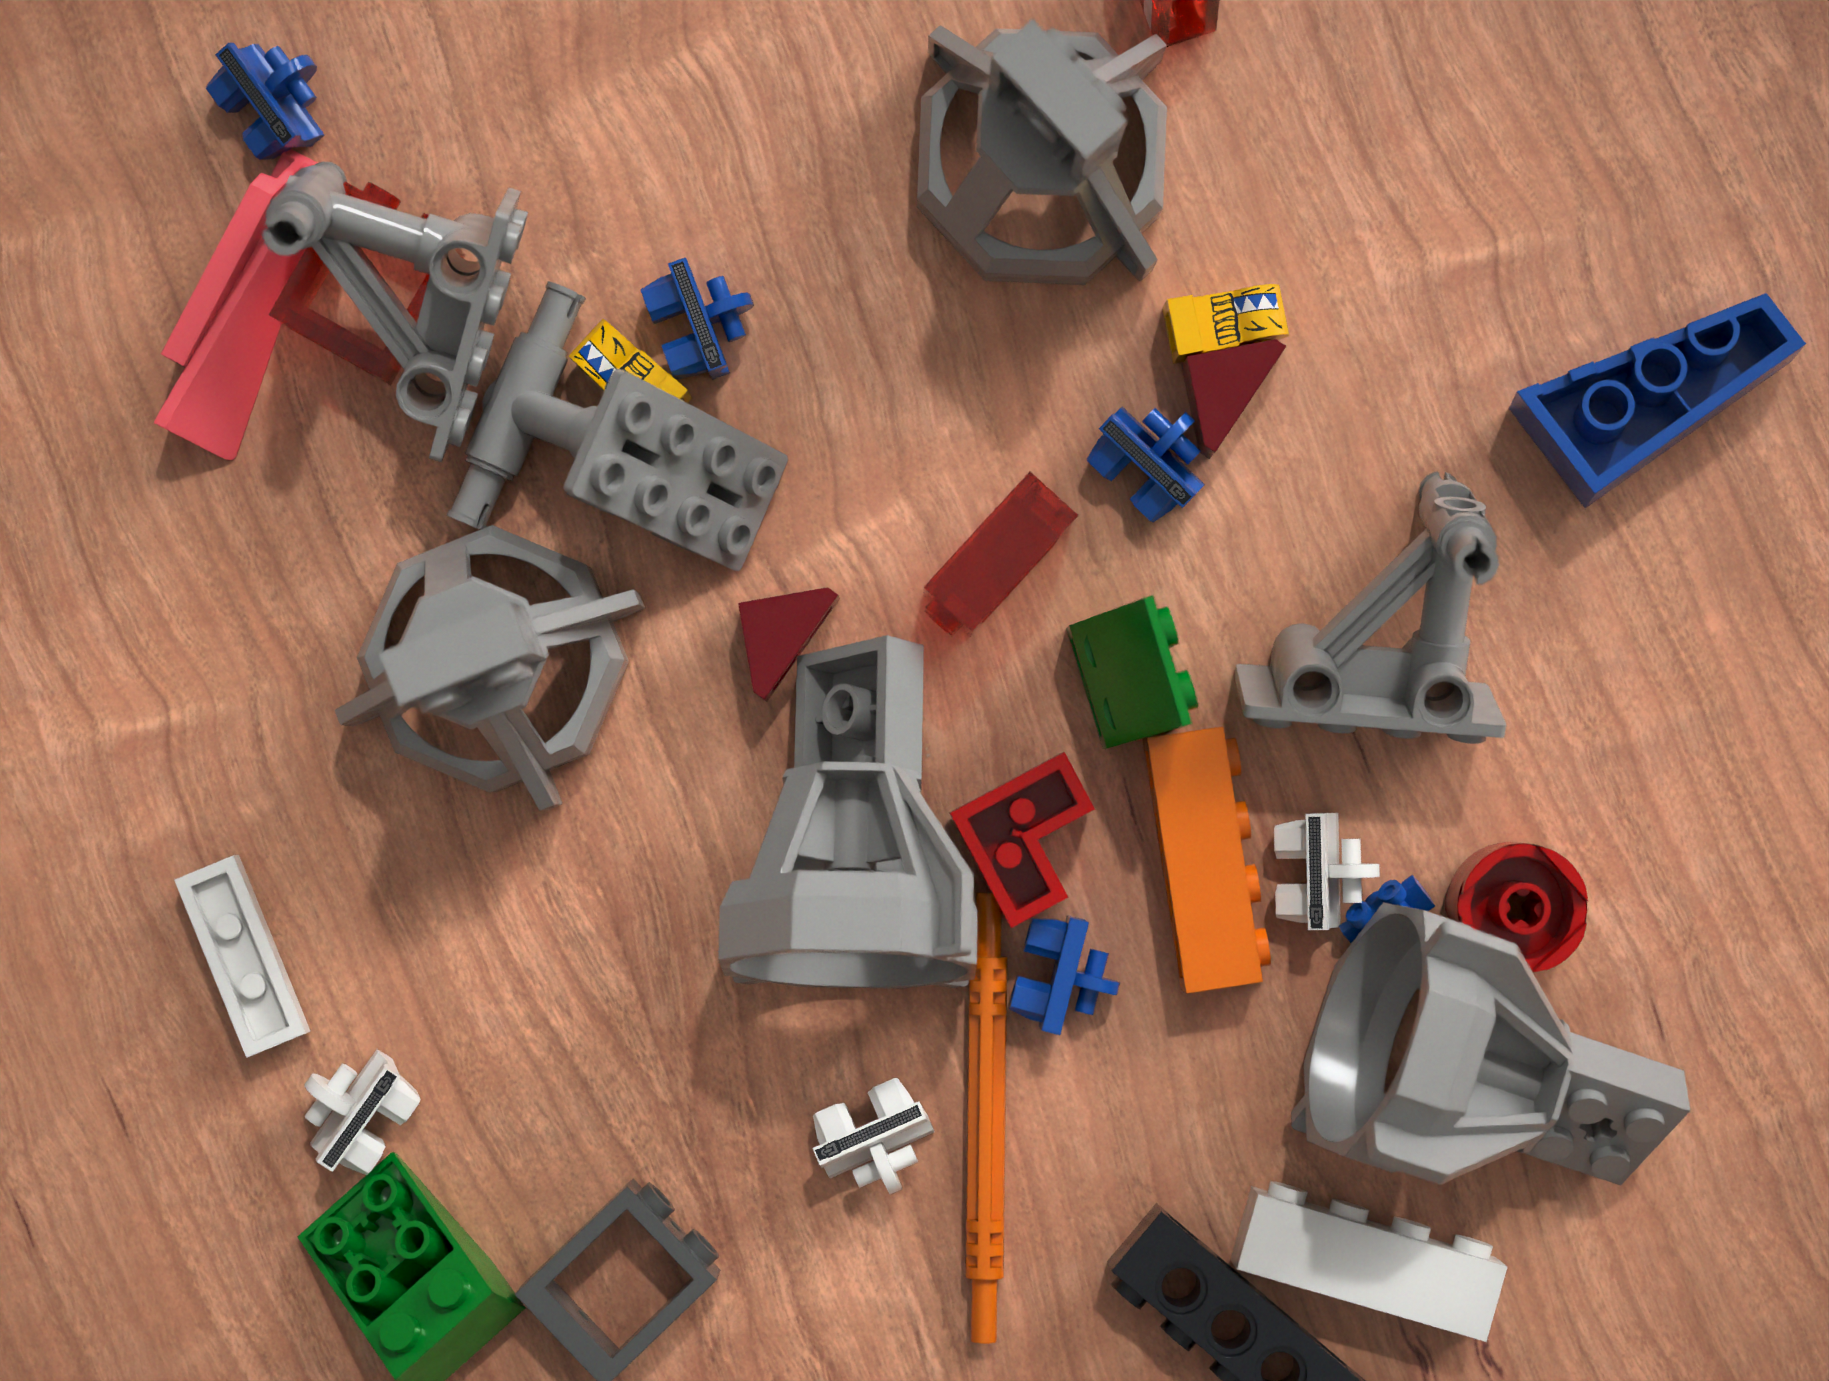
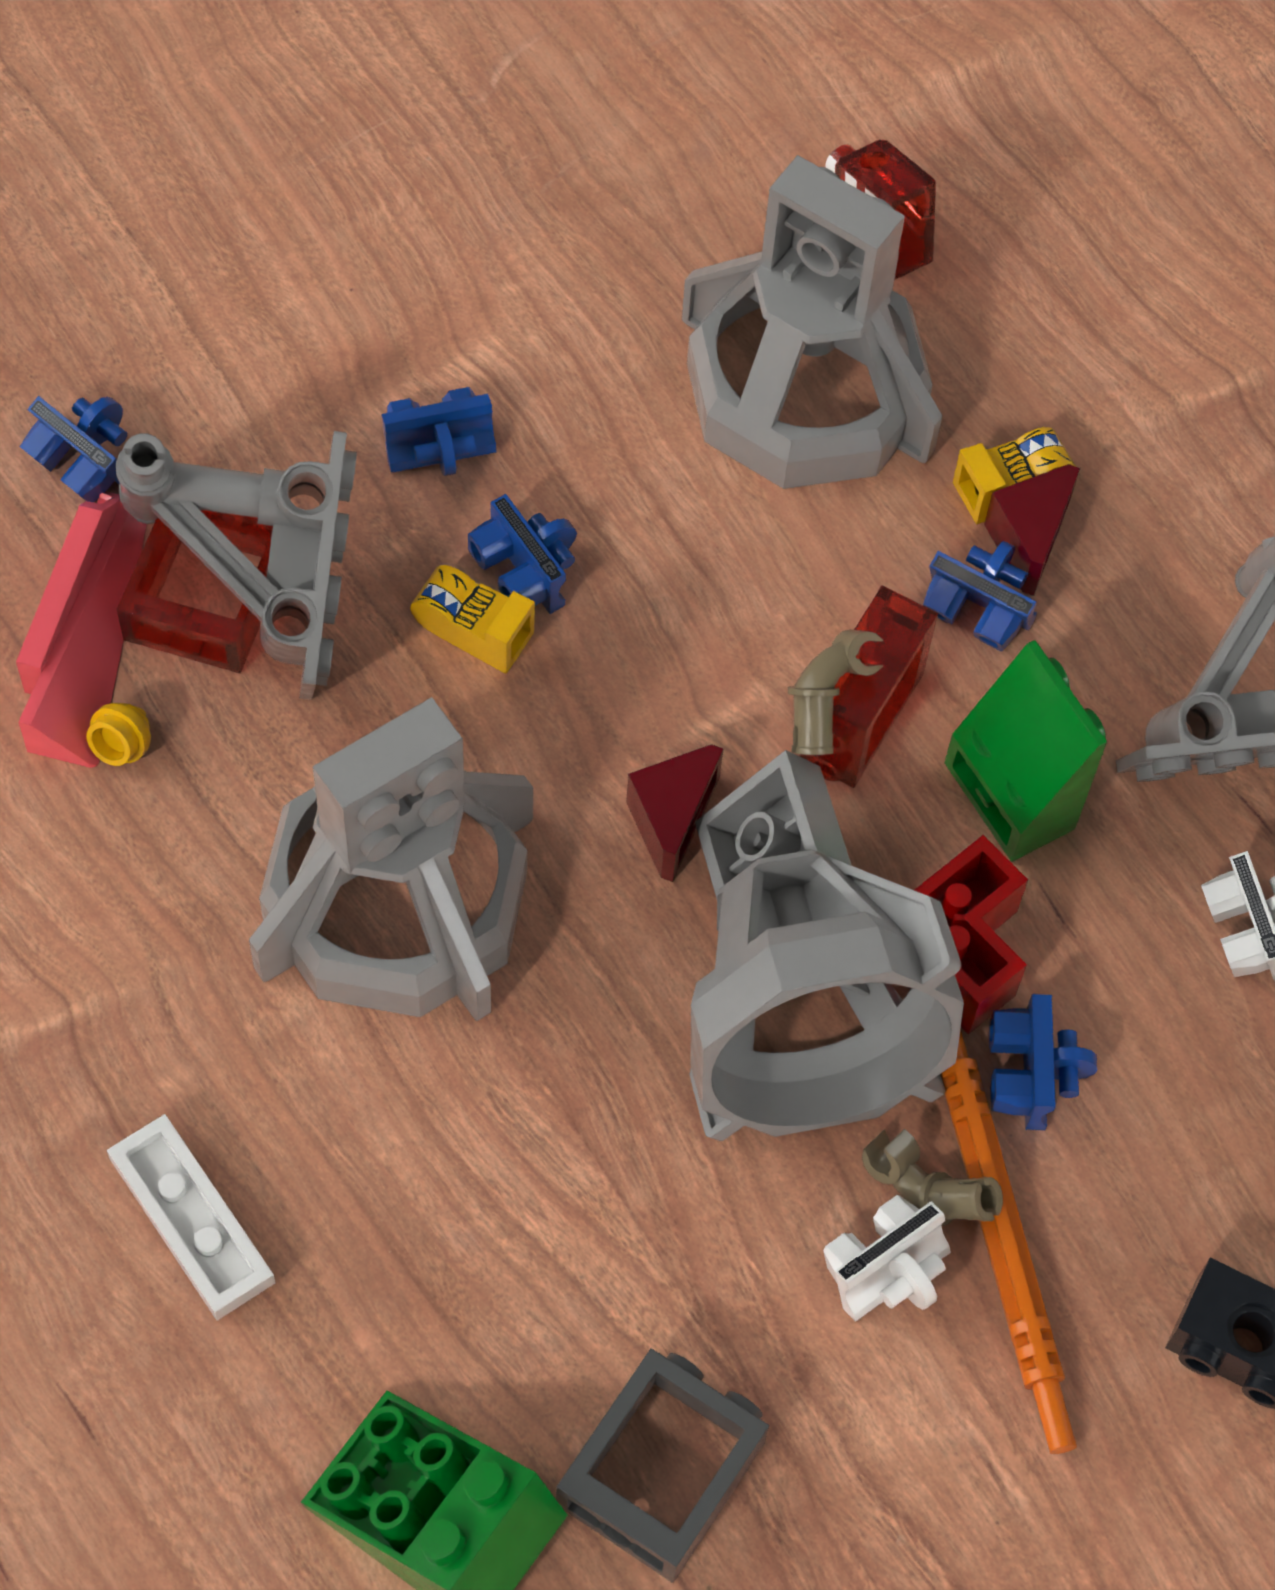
camera: 15 degrees left, 25 degrees down
white hips [304,1049,421,1175] -> none
light grey plate [447,281,788,571] -> none
orange brick [1142,726,1271,994] -> none
none -> yellow plate [86,703,151,766]
none -> blue hips [381,387,497,476]
none -> dark tan piece [788,629,883,755]
none -> dark tan piece [862,1129,1003,1226]

